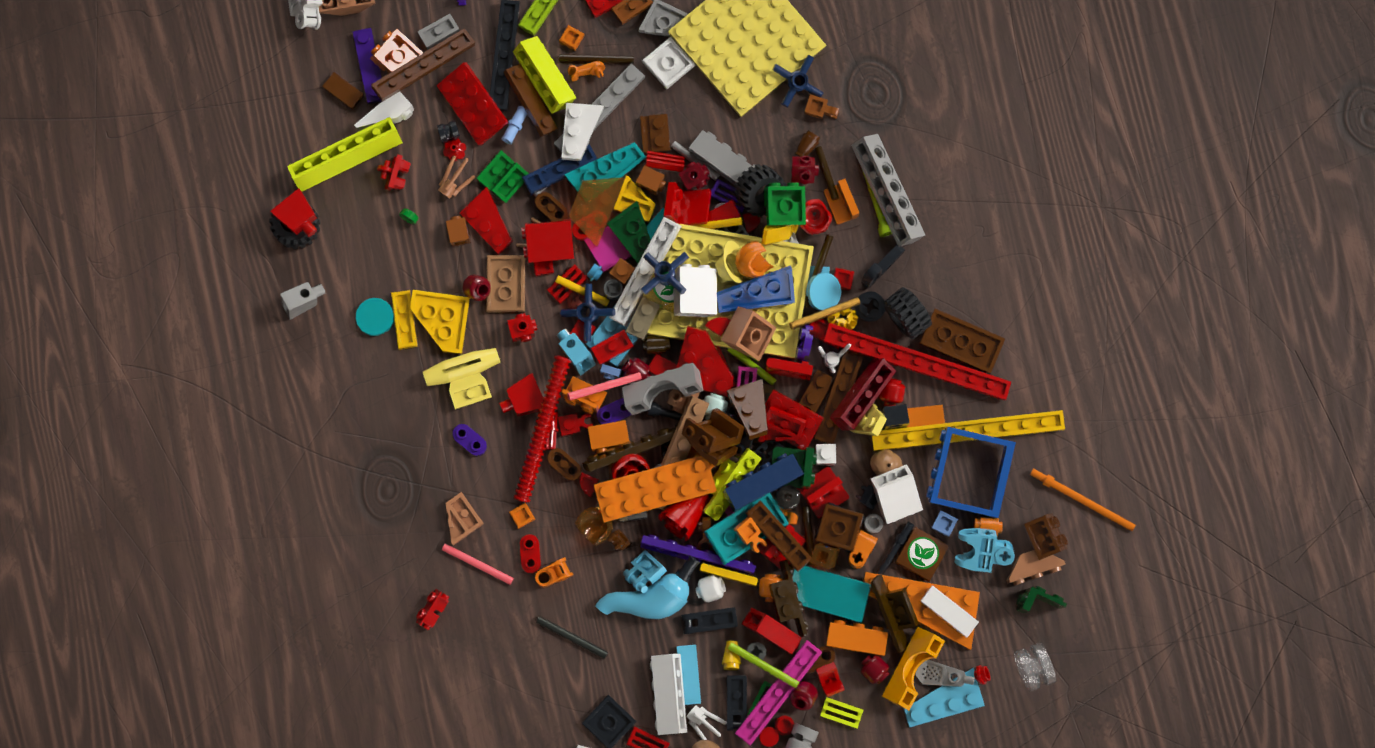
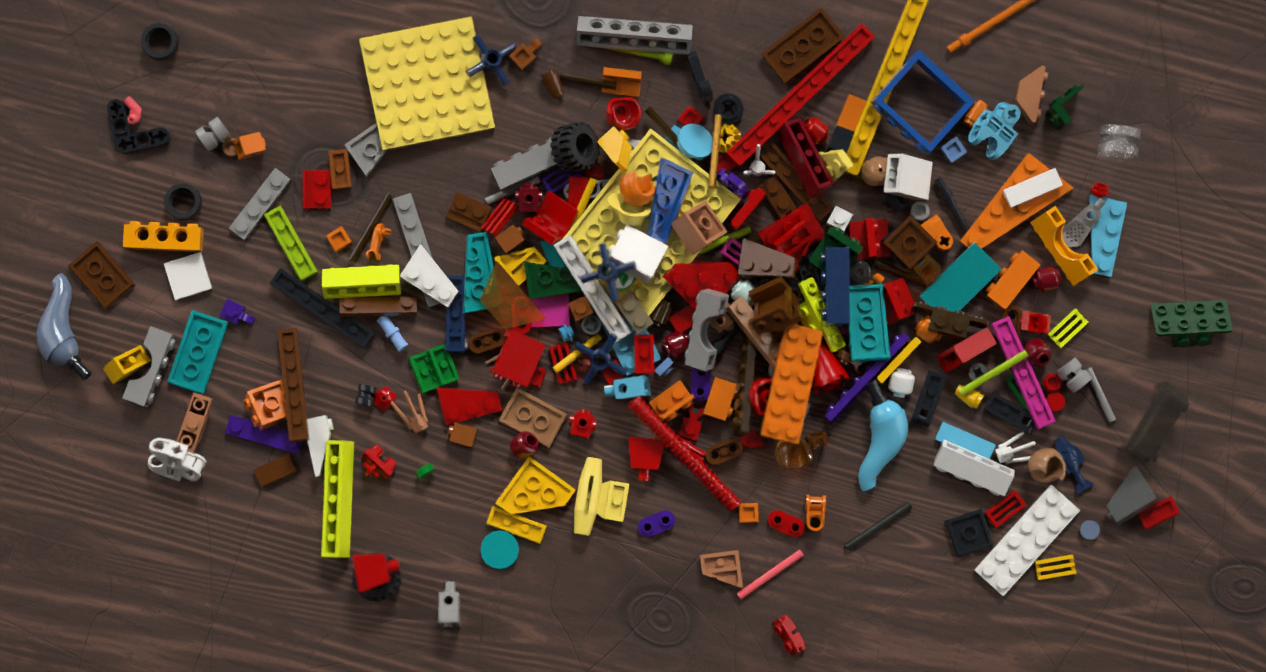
camera: 65 degrees left, 5 degrees up
light grey plate [418,14,460,49] -> none
red plate [436,62,509,146] -> none
coral bar [567,372,642,401] -> none
medium azure plate [623,550,667,593] -> none
white plate [642,37,695,89] -> none
red tile [705,317,731,337] -> none
orange plate [734,517,767,553] -> none
reddish brown plate [746,500,813,572] -> none
green plate [764,183,806,225] -> none
dark red brick [791,156,819,184] -> none
dark brown bracket [871,574,919,653] -> none
black tyre [884,287,932,339] -> none
slope [895,527,949,582] -> none
reddish brown bracket [1024,513,1068,560] -> none

